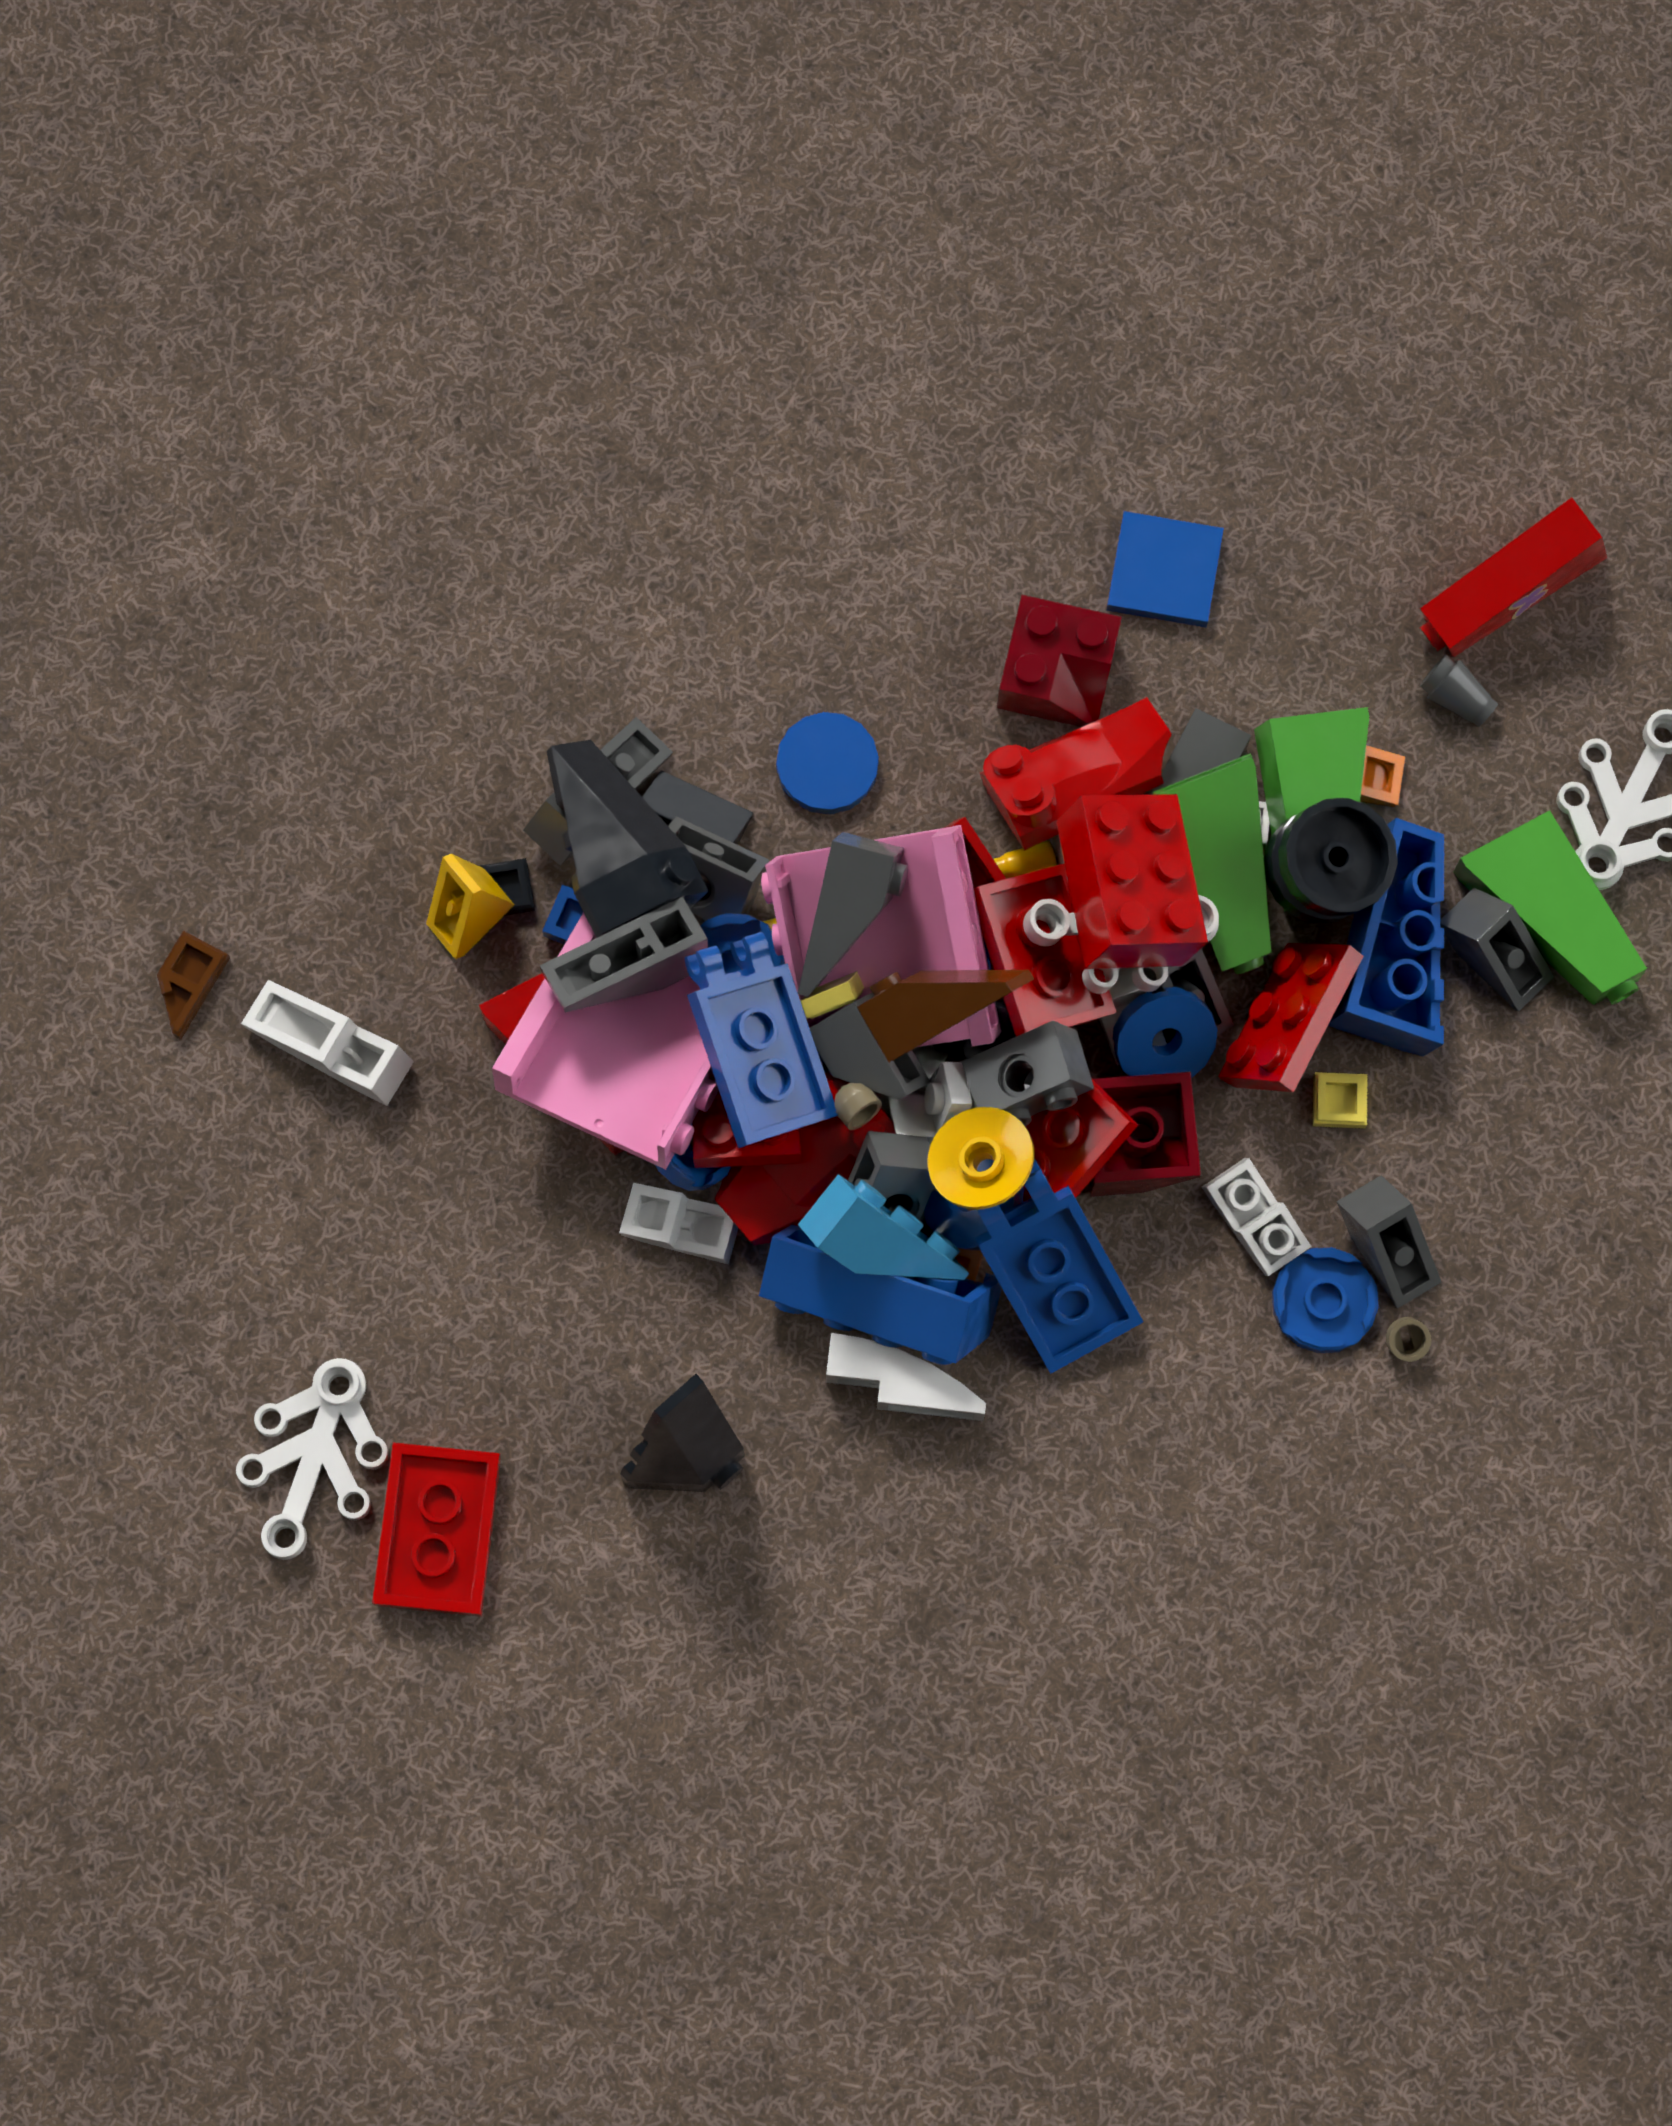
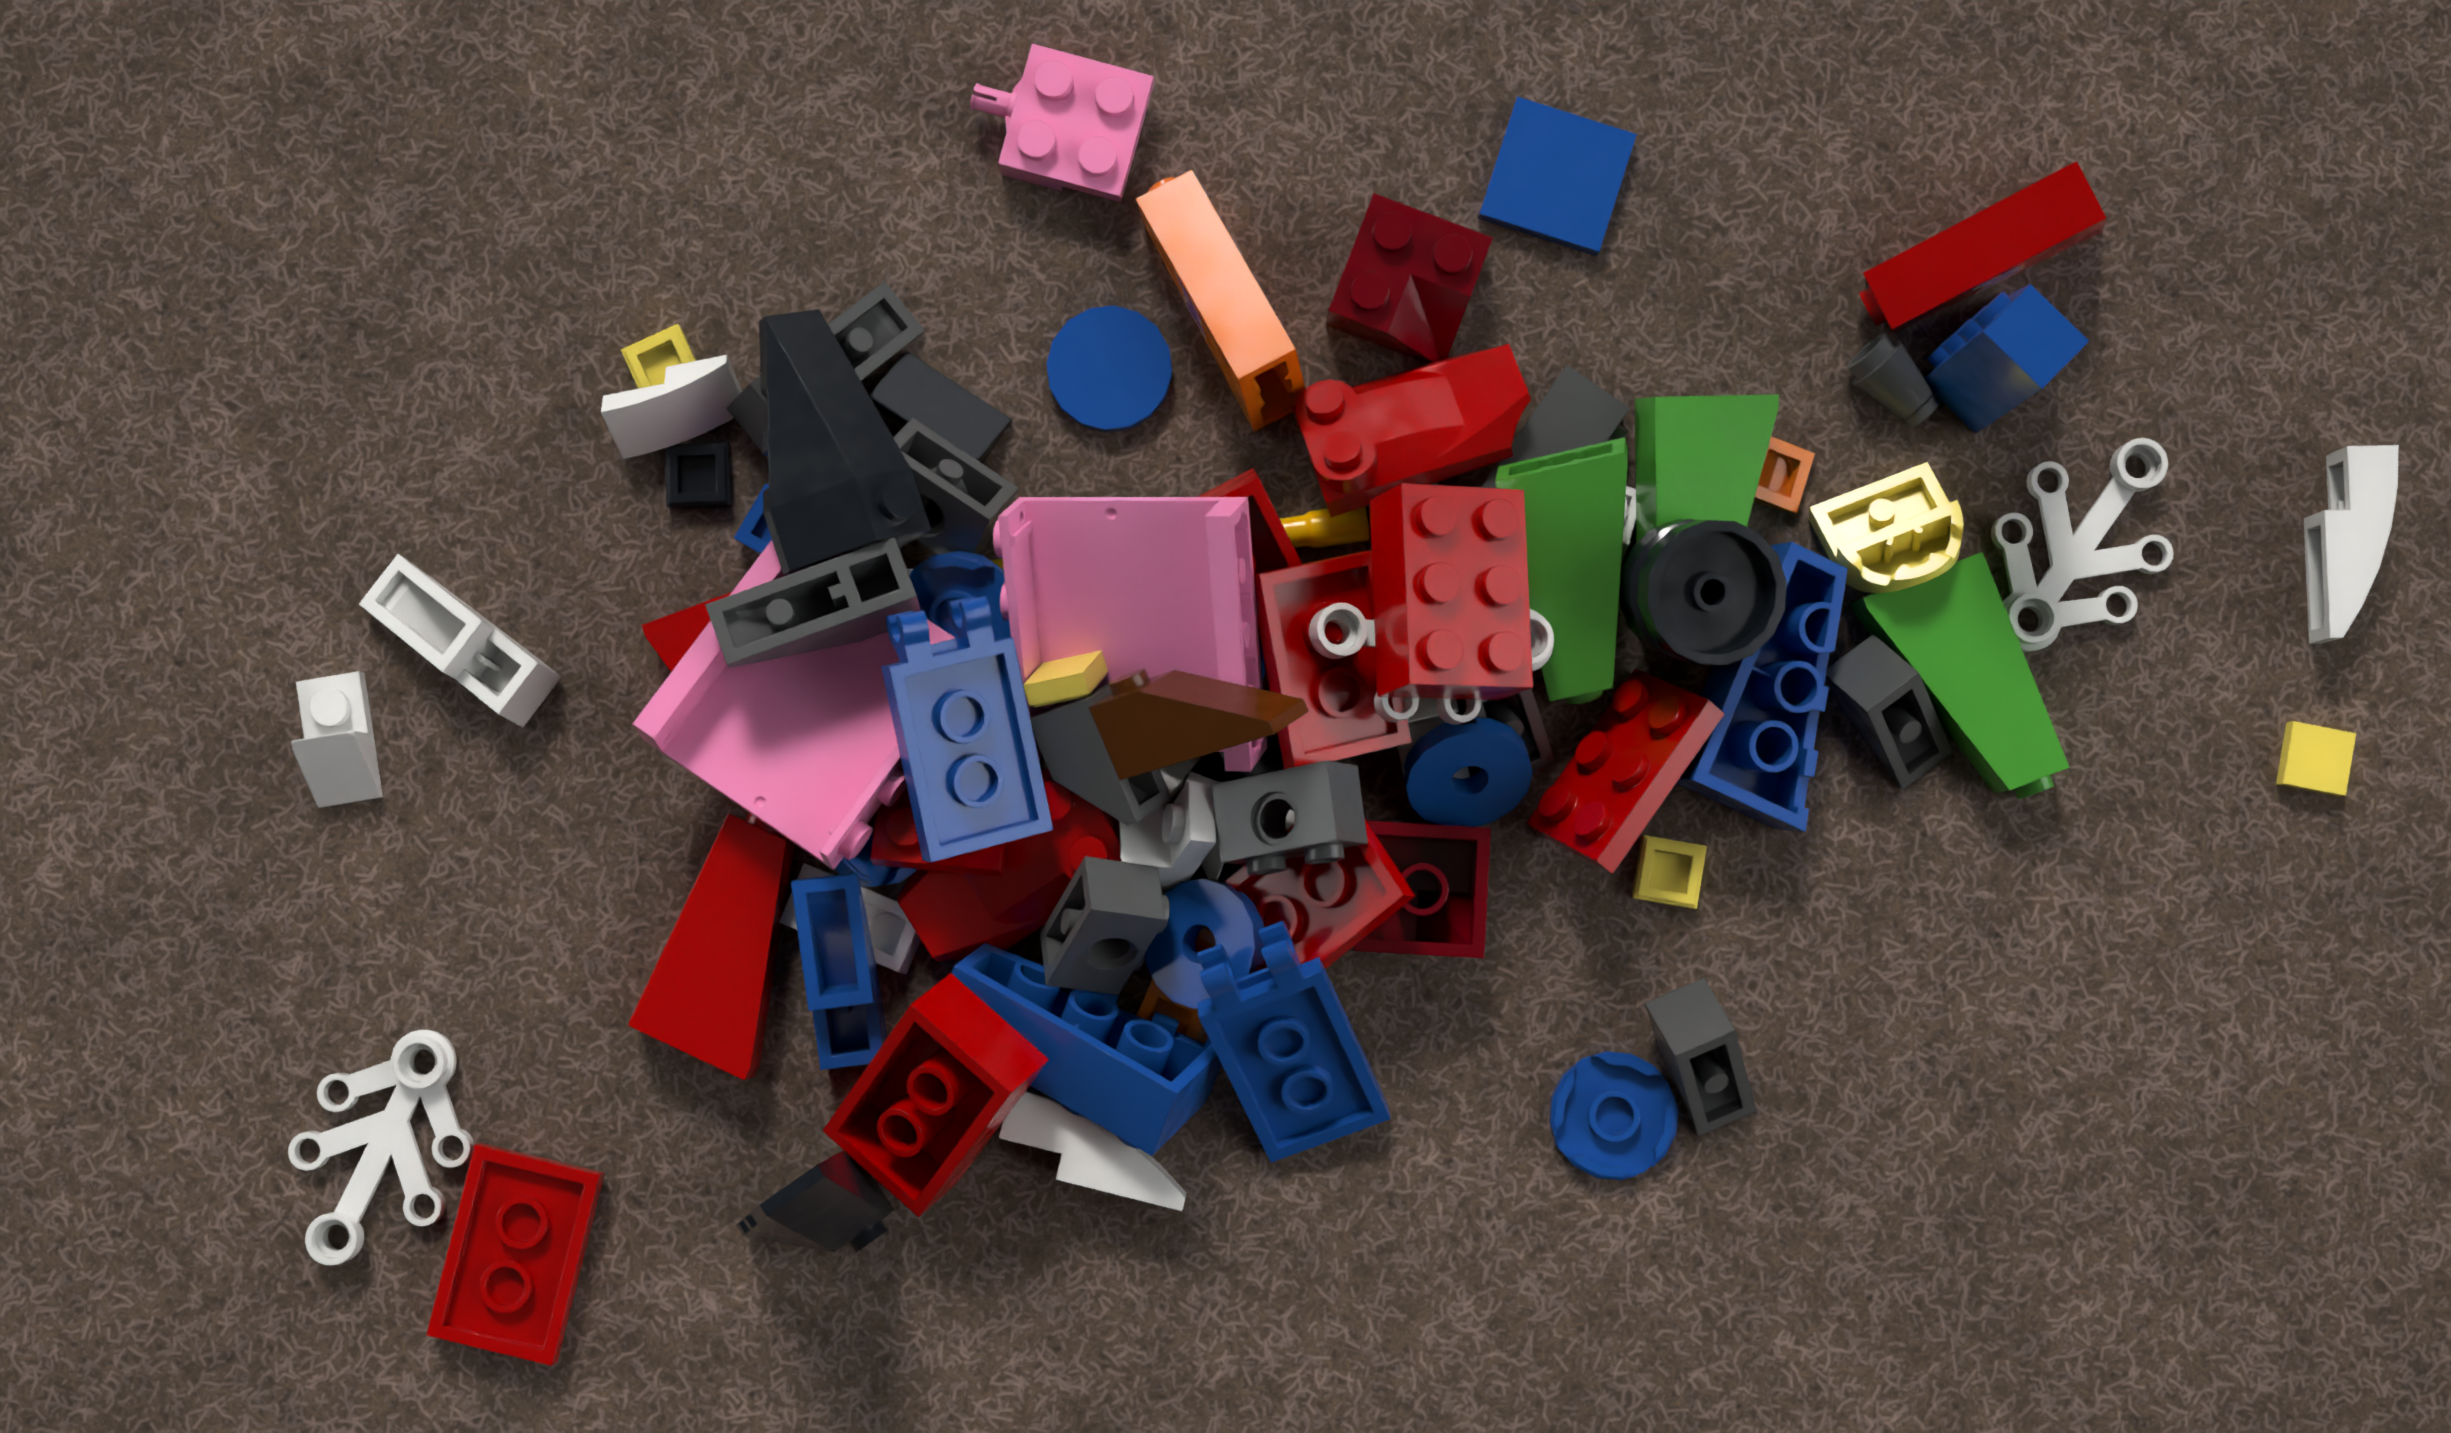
camera: 10 degrees right, 10 degrees up
reddish brown tile [157,931,230,1040] -> none
yellow slope [426,854,515,960] -> none
dark grey slope [798,832,908,997] -> none
dark azure slope [798,1174,969,1280] -> none
dark tan hinge [835,1083,882,1130] -> none
yellow dish [927,1107,1034,1210] -> none
white slope [1202,1158,1311,1276] -> none
dark tan hinge [1386,1317,1431,1362] -> none
none -> white slope [291,671,383,808]
none -> white slope [601,355,742,459]
none -> light yellow tile [621,324,697,389]
none -> red slope [627,812,795,1080]
none -> blue slope [791,873,887,1070]
none -> red brick [823,973,1049,1217]
none -> bright pink plate [970,44,1154,202]
none -> slope [1136,170,1306,431]
none -> light yellow slope [1809,462,1964,593]
none -> blue wedge [1924,284,2089,434]

